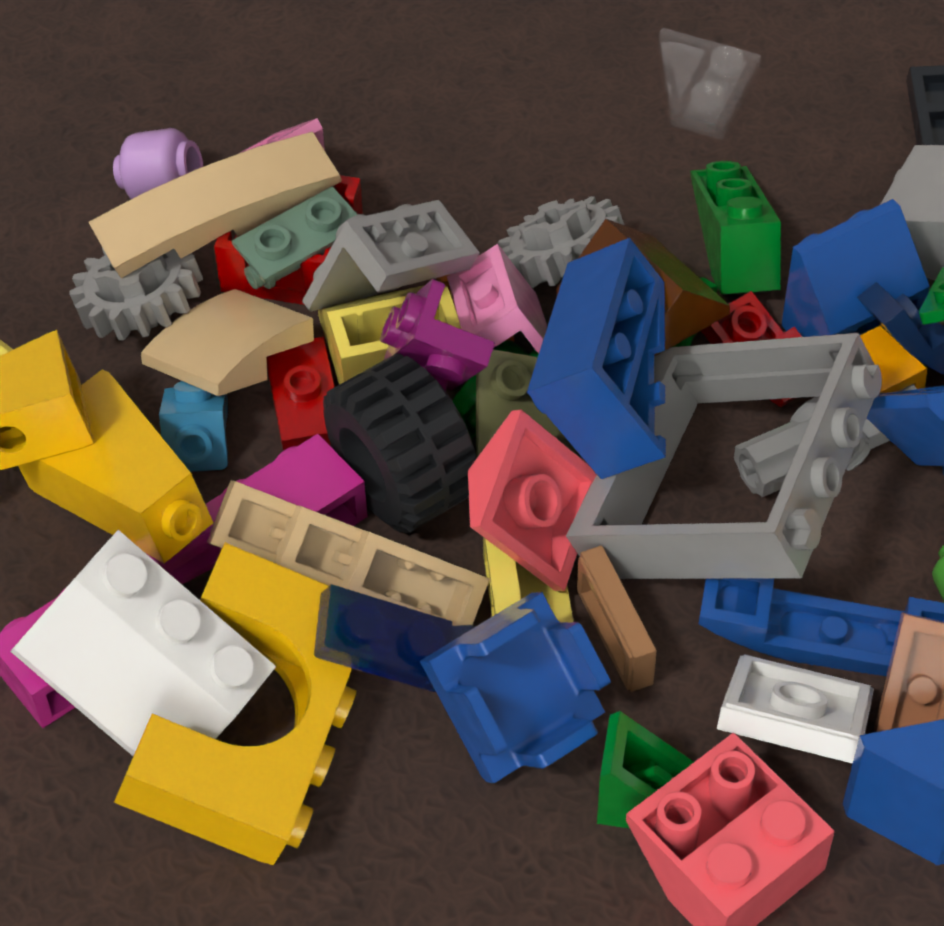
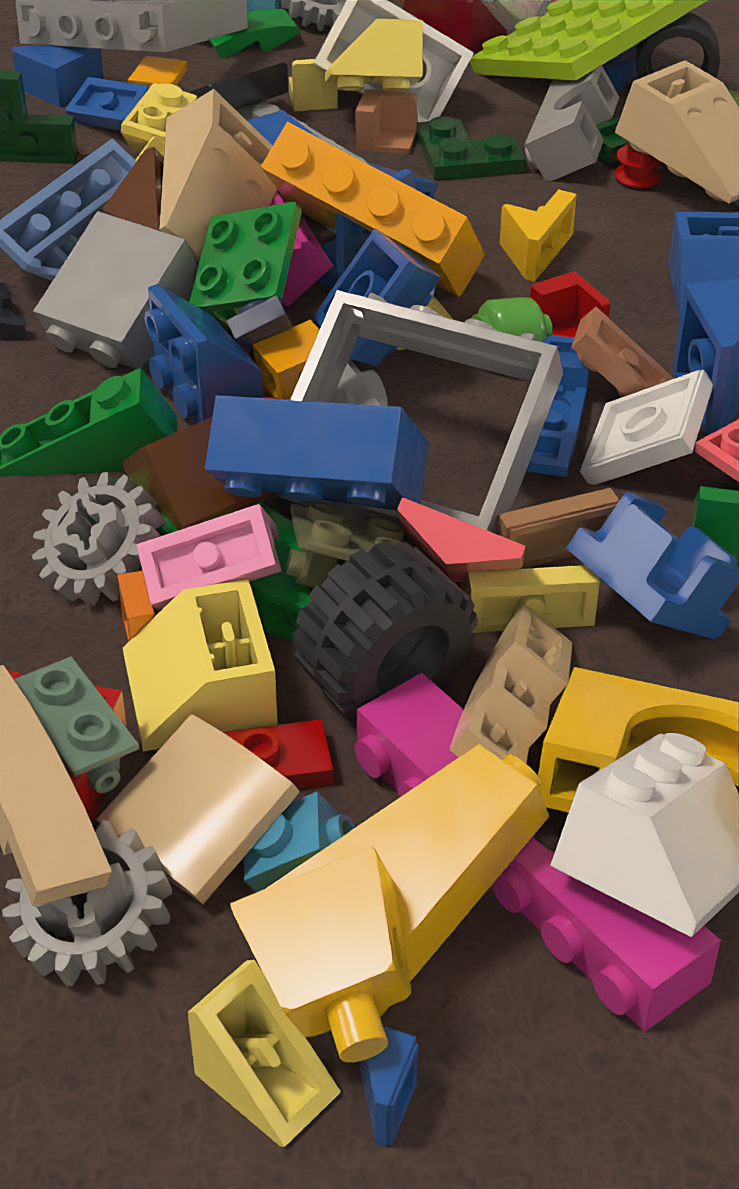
camera: 90 degrees left, 10 degrees down
light grey bracket [302,200,480,312] -> none
clear blue hinge [314,584,476,692] -> none
magenta bracket [380,279,495,392] -> none

